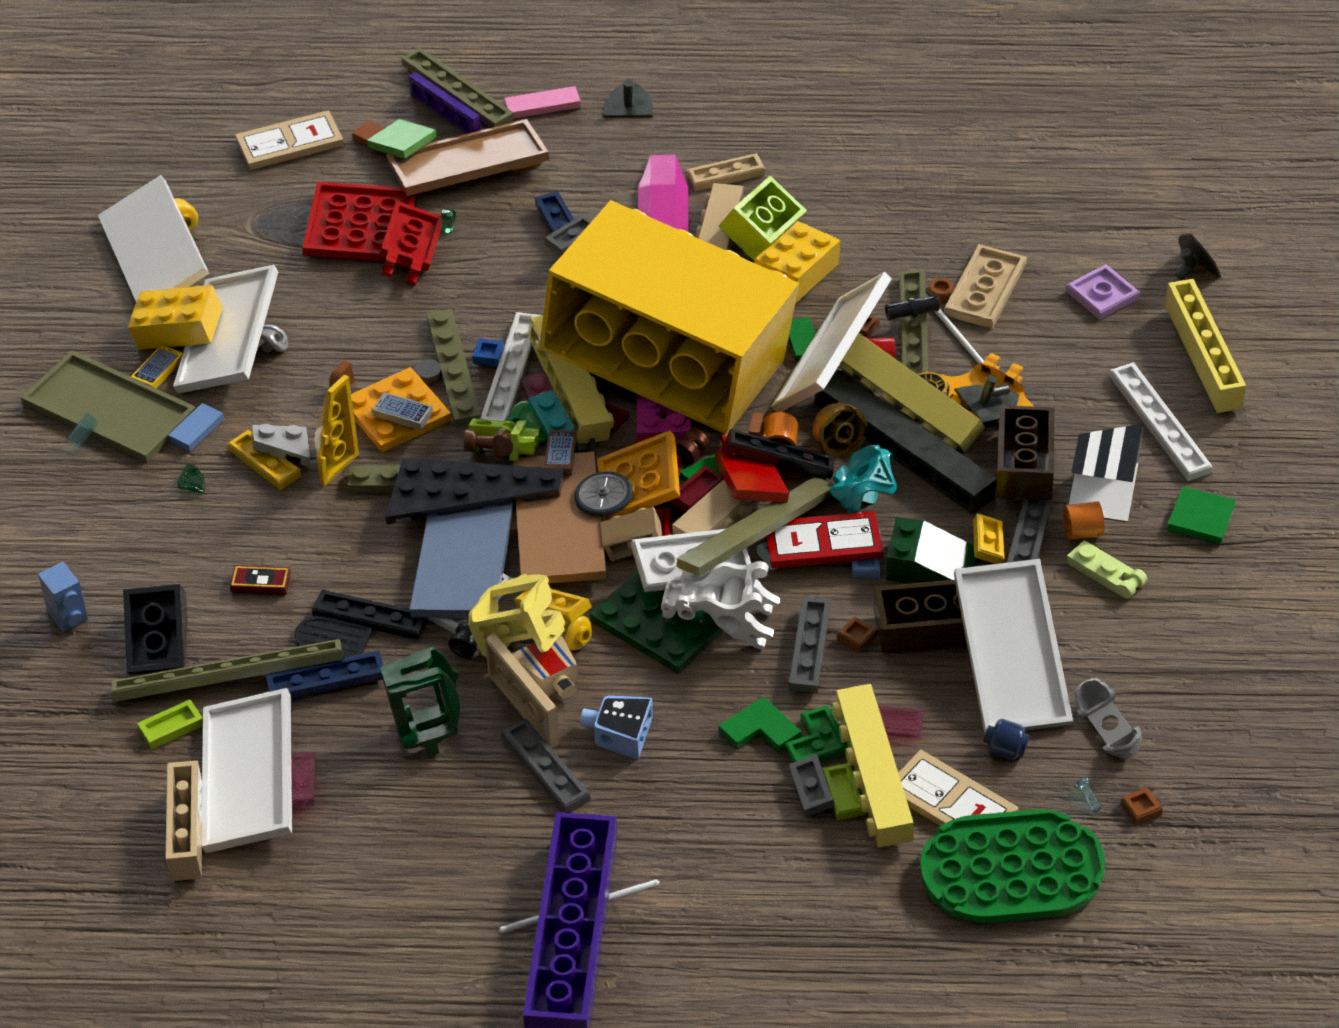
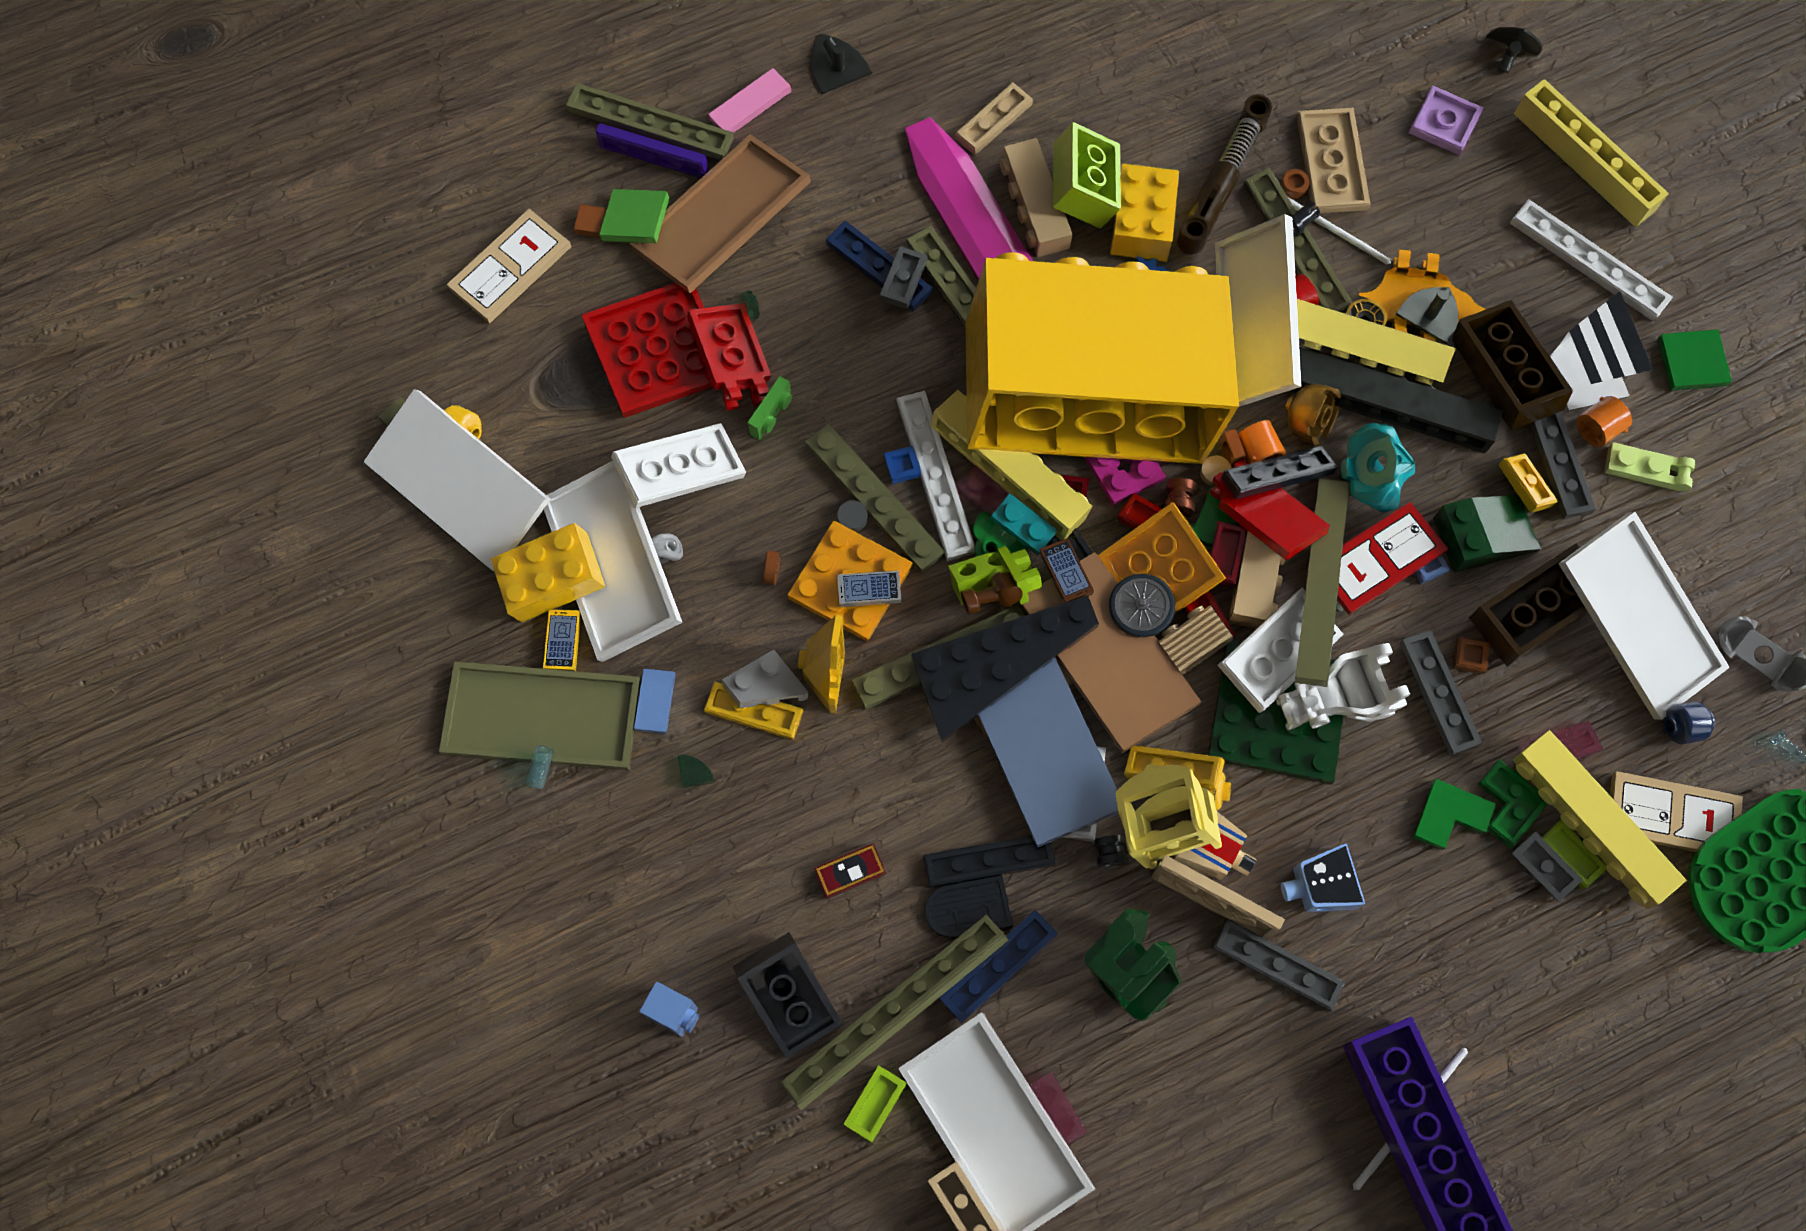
camera: 30 degrees left, 25 degrees up
none -> white tile [611,423,746,508]
none -> bright green plate [747,376,792,440]
none -> dark brown piece [1177,94,1273,255]

